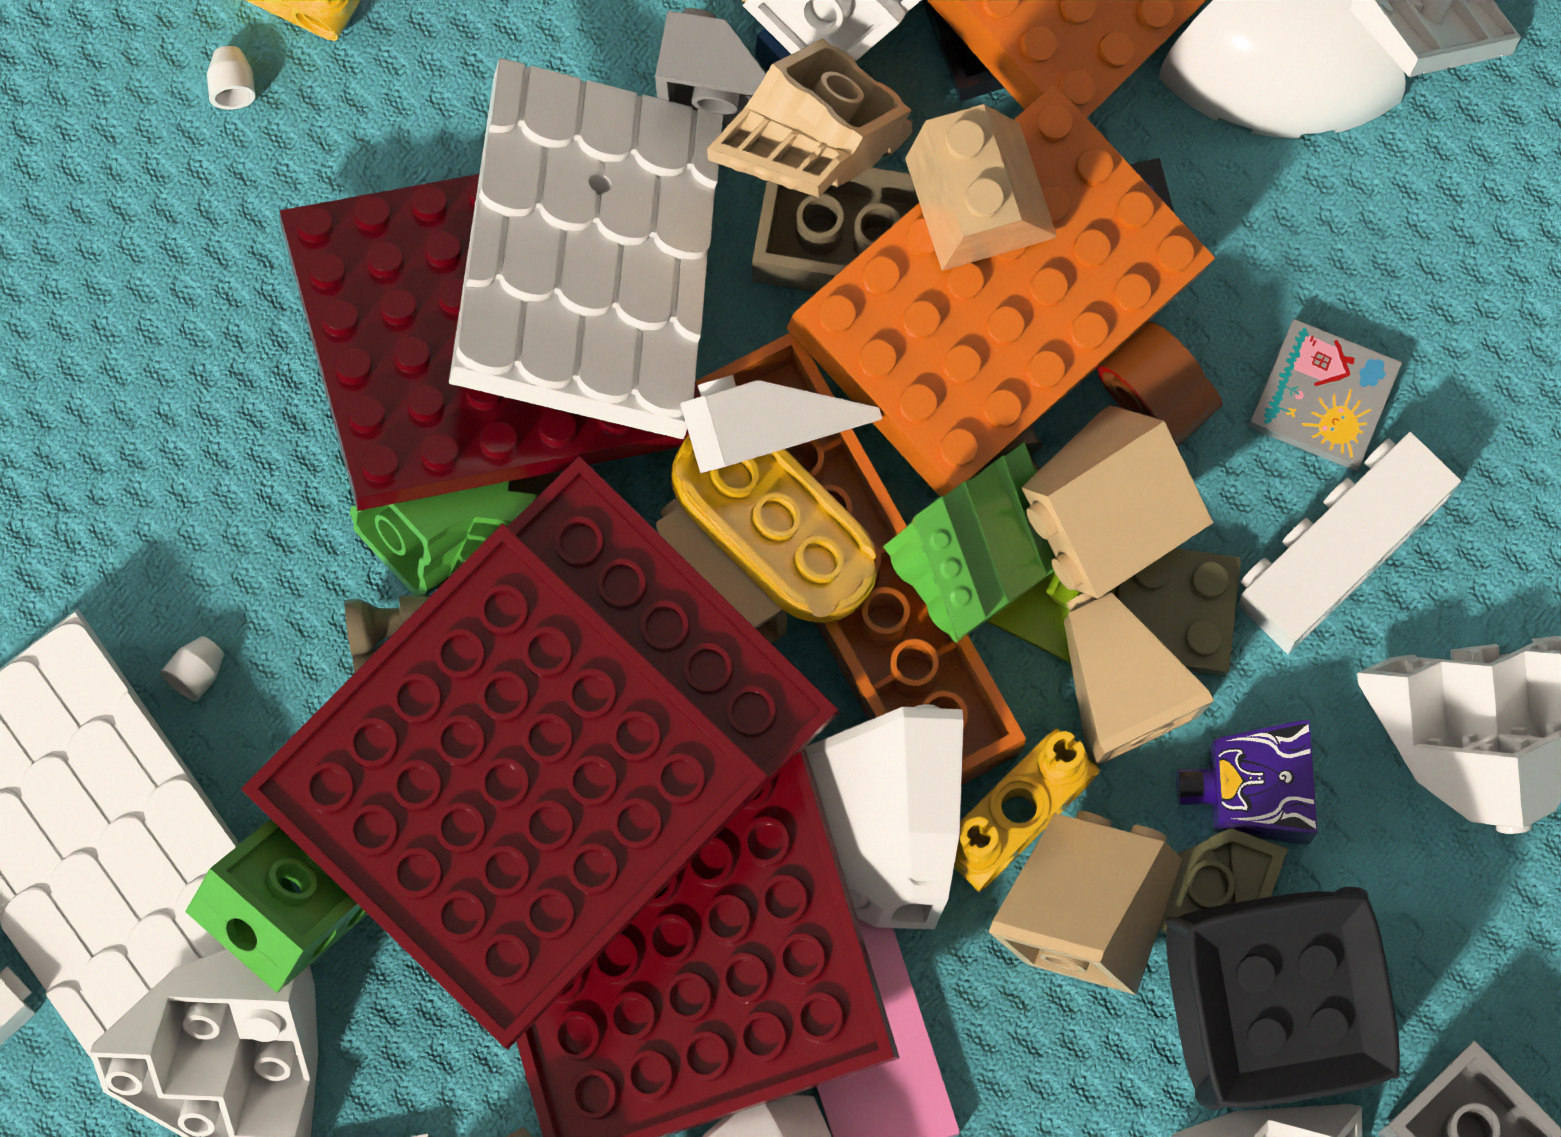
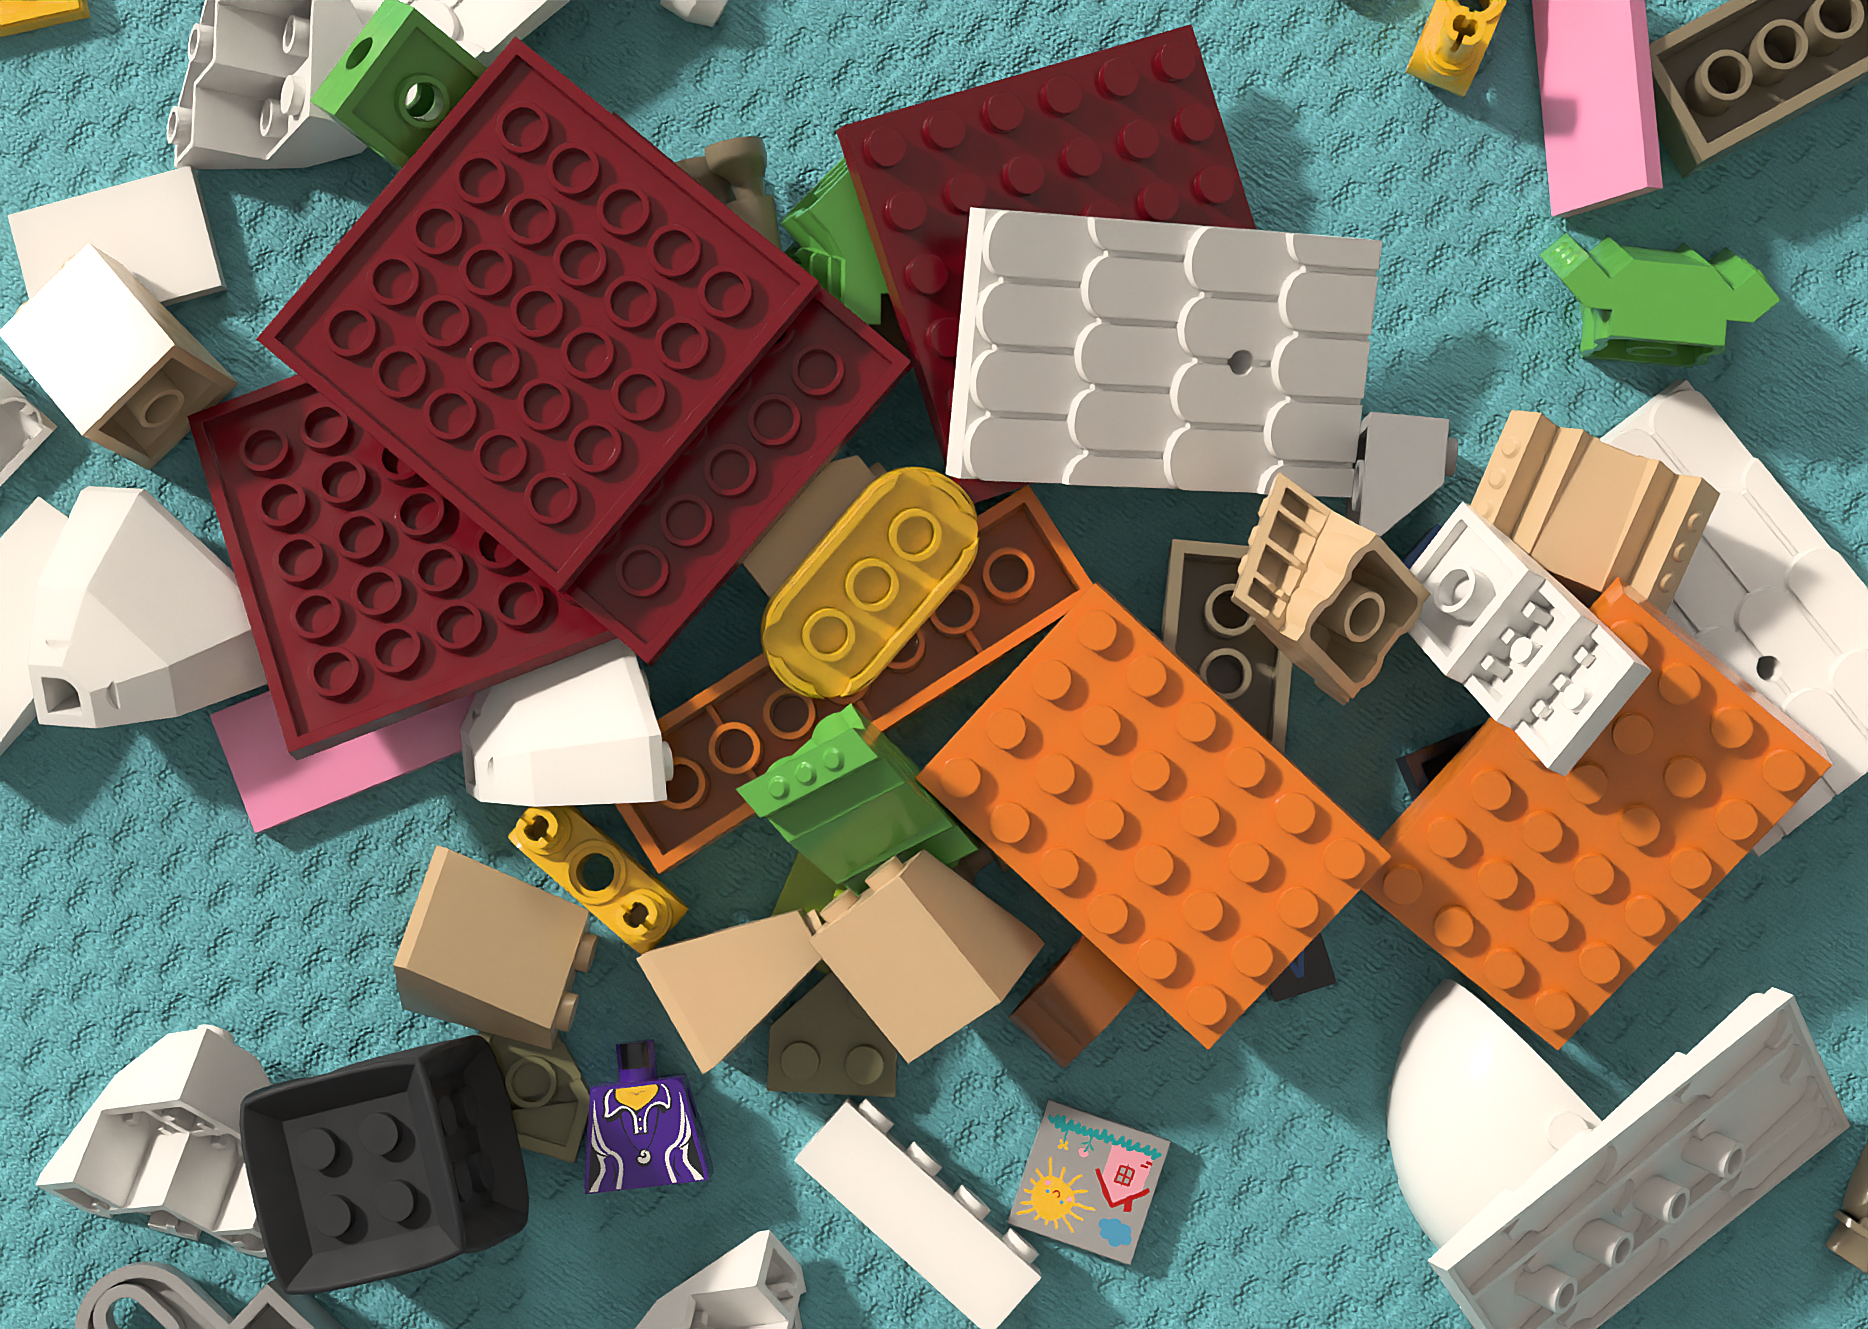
camera: 90 degrees right, 10 degrees up
white slope [680,375,882,473] -> none
tan slope [905,104,1057,271] -> none

